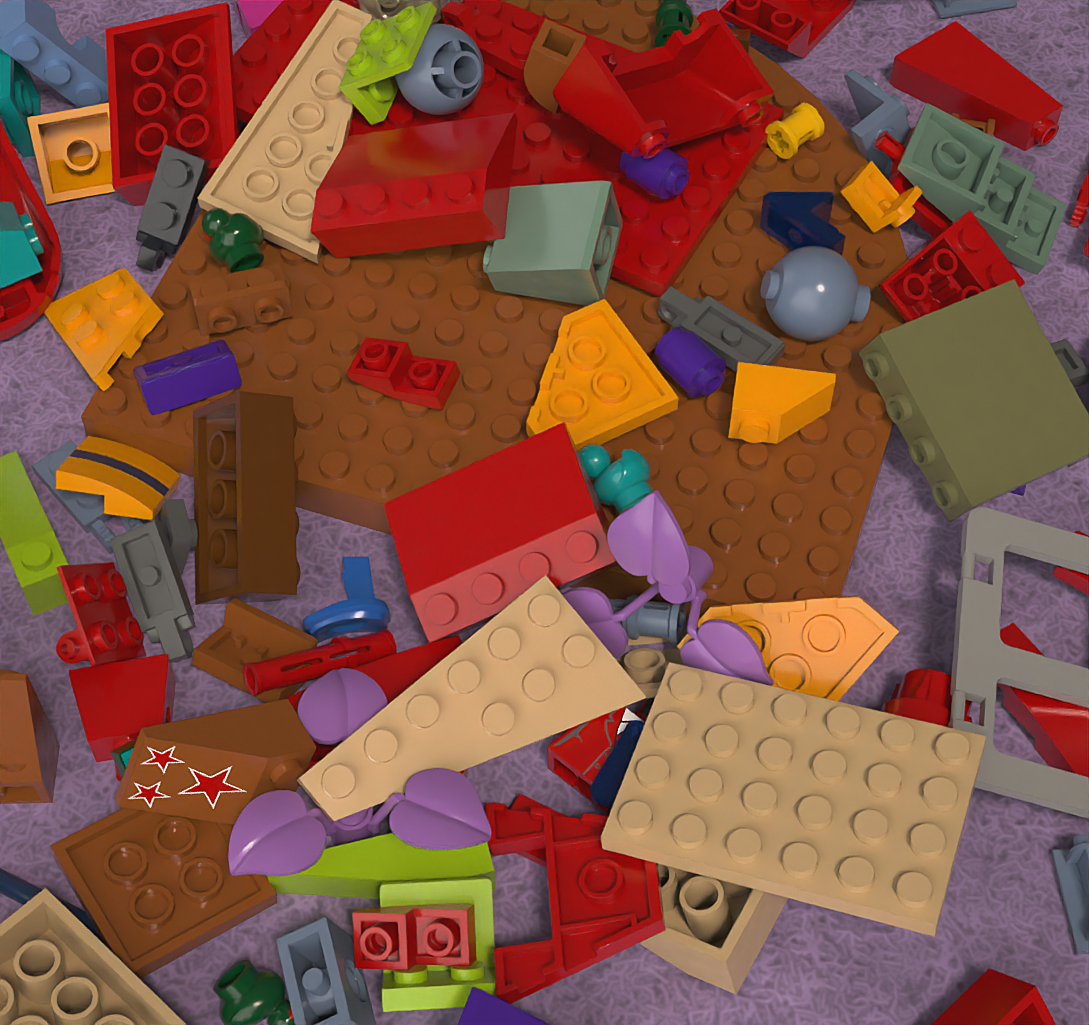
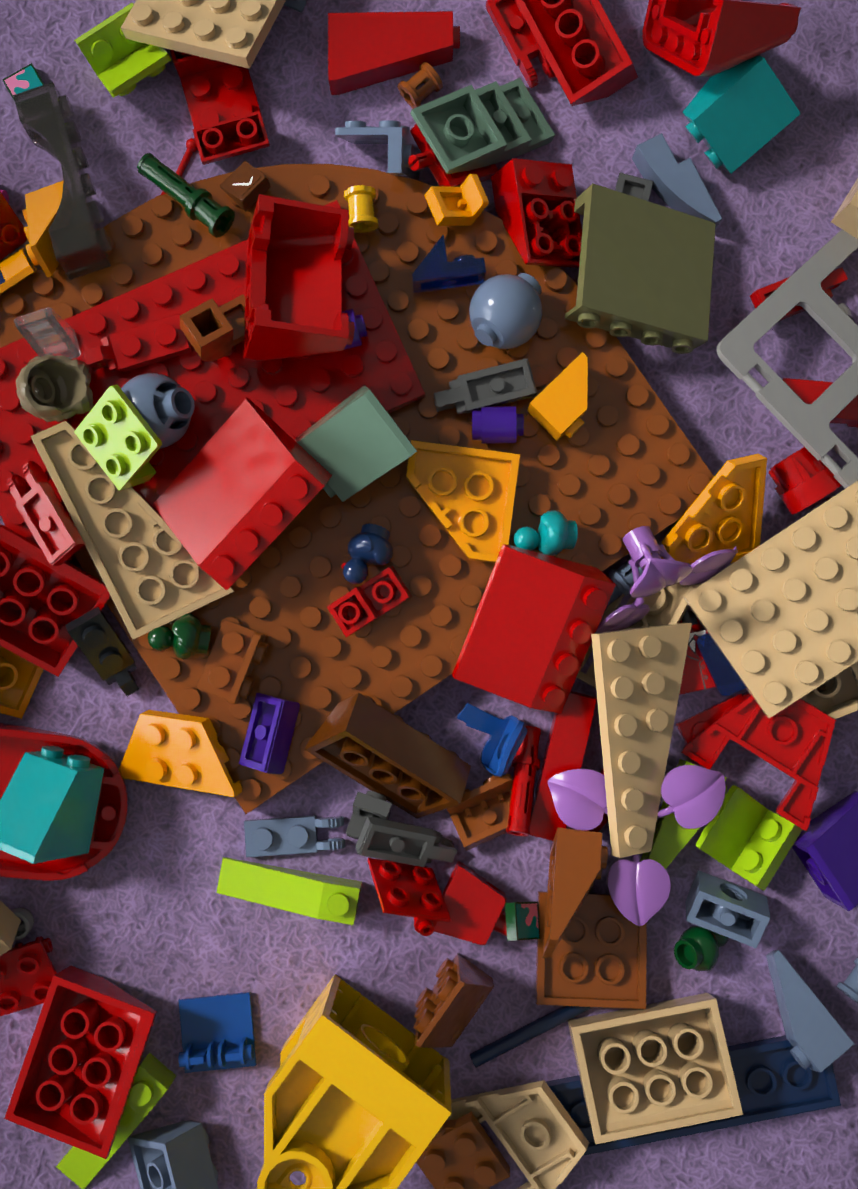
camera: 50 degrees left, 30 degrees up
light orange slope [56,436,181,520] -> none
red slope [352,904,477,970] -> none
none -> red hinge [6,460,85,566]
none -> dark blue animal [341,524,393,584]

